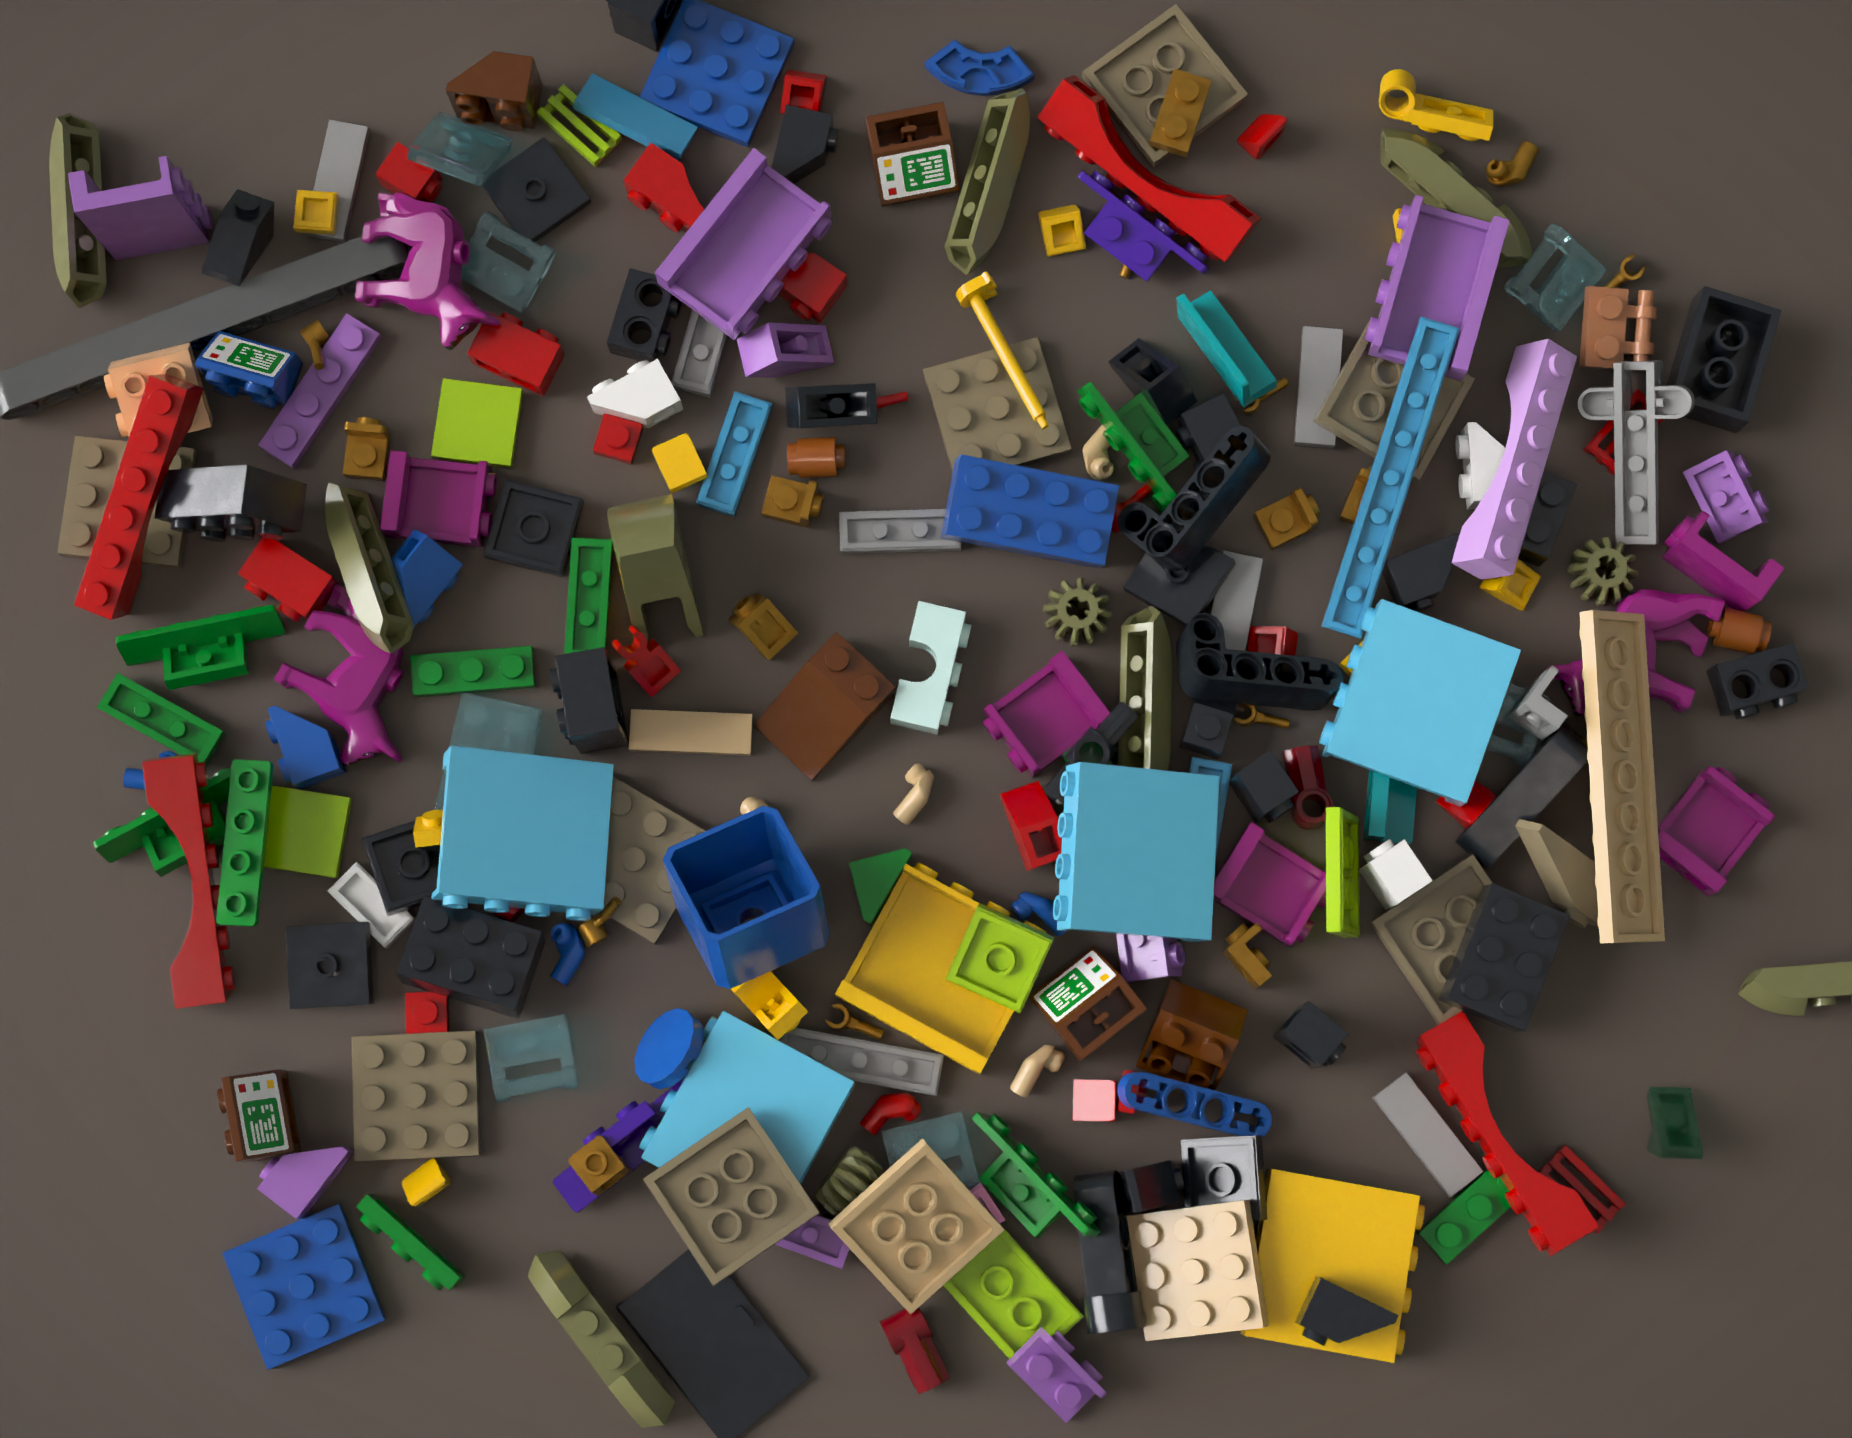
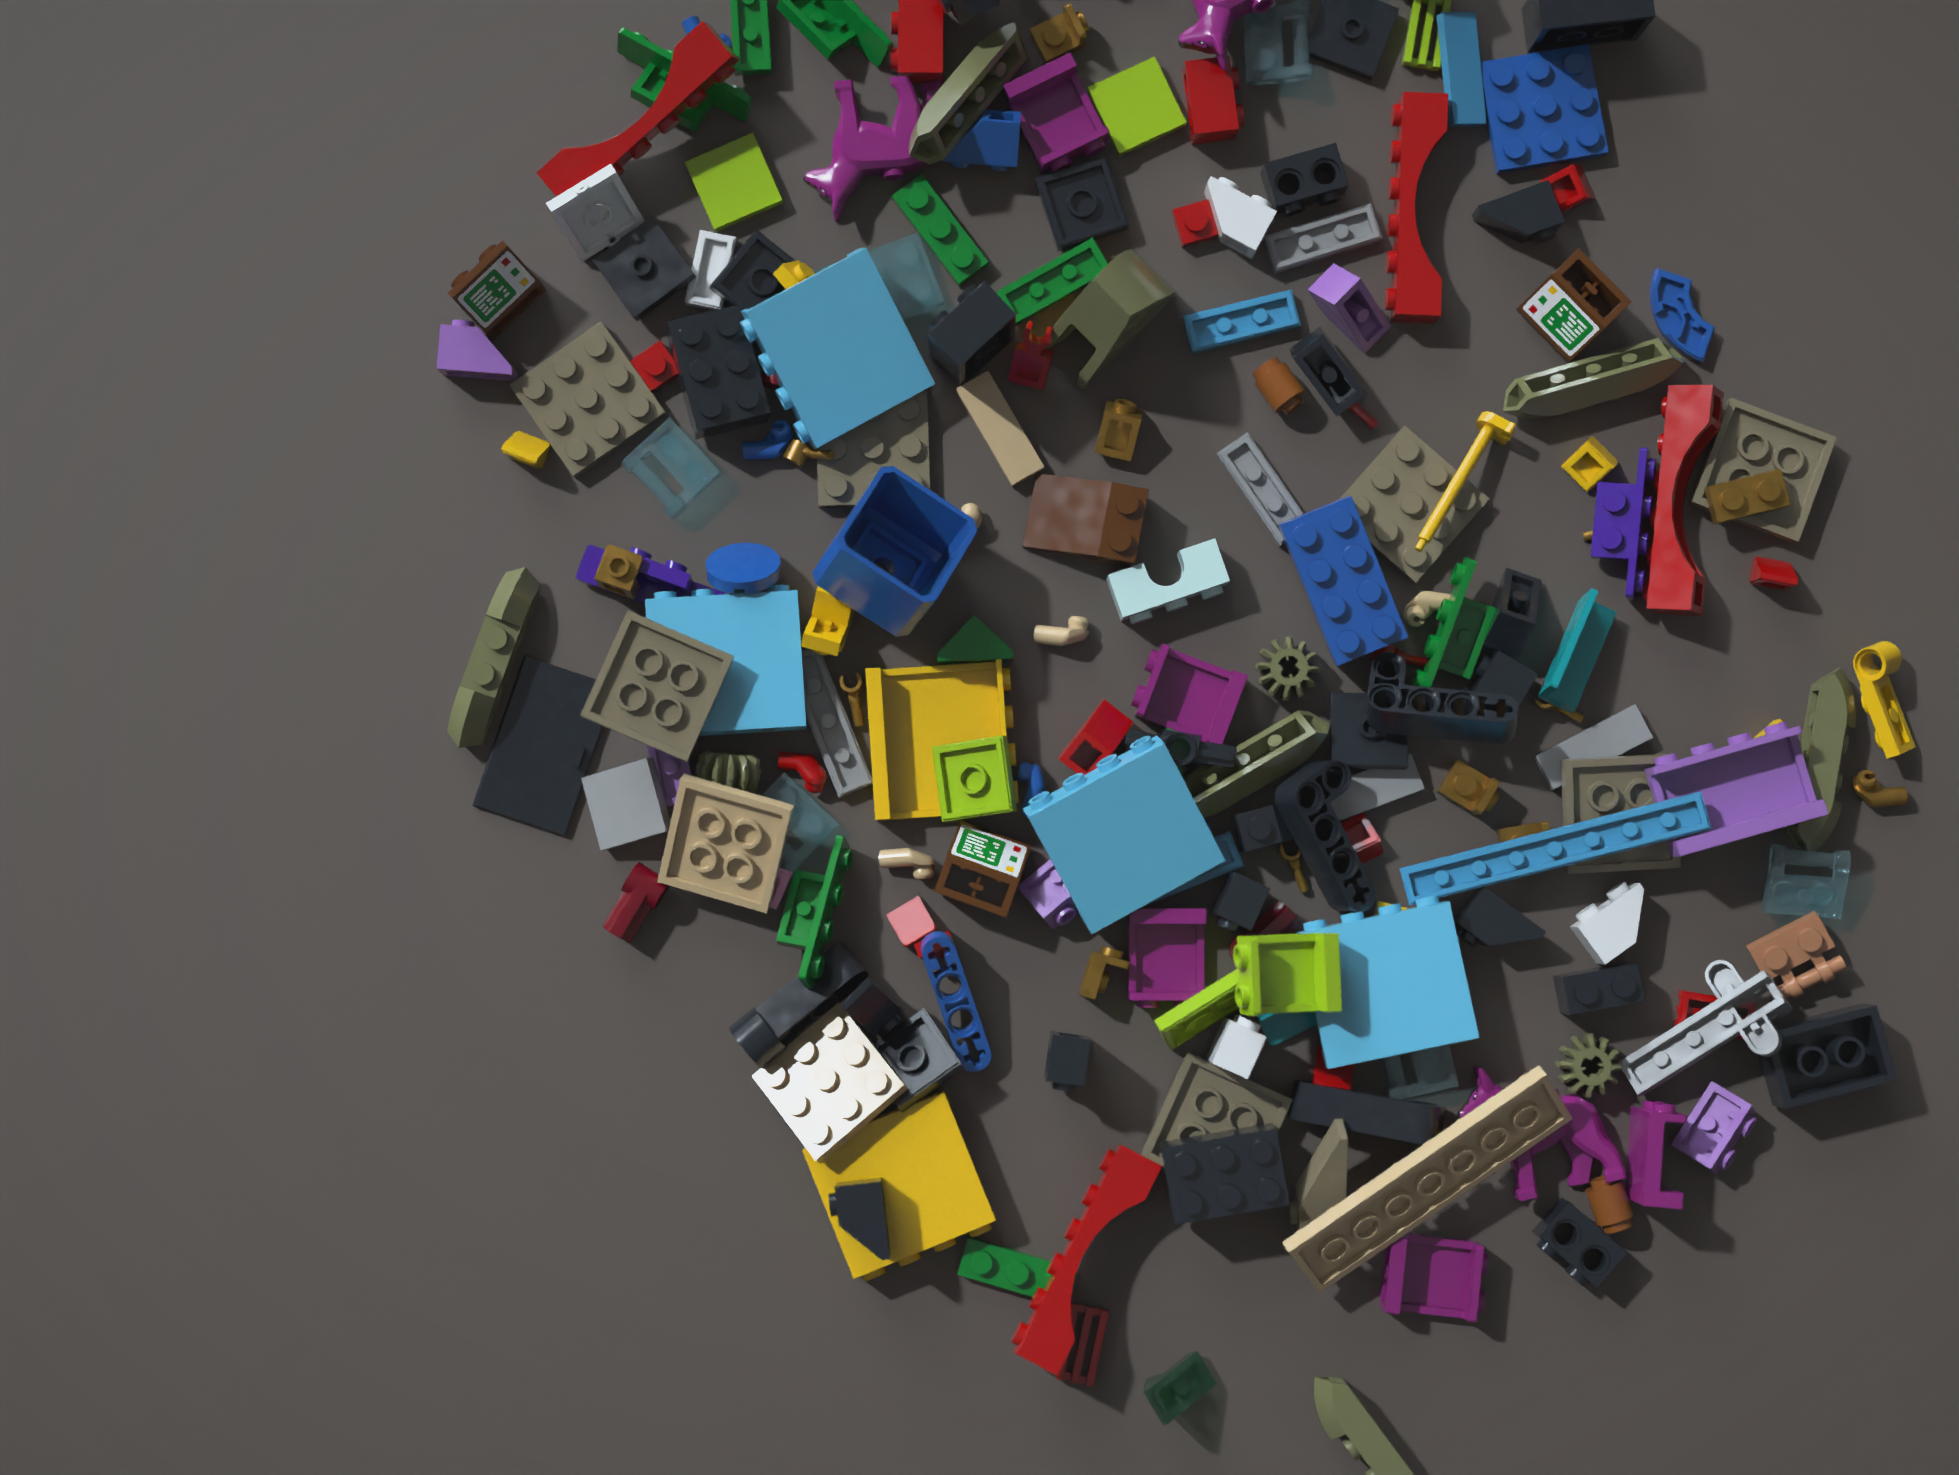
camera: 60 degrees right, 5 degrees up
green bracket [216,759,274,927] -> none
blue plate [222,1204,387,1370] -> none
blue slope [265,706,347,789] -> none
green plate [356,1194,466,1290] -> none
yellow slope [652,433,708,494] -> none
medium lavender panel [655,148,833,340] -> none
pearl gold bracket [761,475,824,528] -> none
lime tile [943,1224,1084,1359] -> none
medium lavender bracket [1006,1327,1107,1423] -> none
reddish brown slope [1136,979,1248,1090] -> none
light grey tile [1372,1072,1483,1197] -> none
lavender arch [1451,339,1577,580] -> none
yellow slope [1480,559,1541,611] -> none
light grey panel [1509,665,1568,740] -> none
pearl gold hand [1604,253,1647,288] -> none
none -> white plate [546,164,645,262]
none -> light grey tile [581,757,671,851]
none -> lime panel [1233,932,1342,1016]

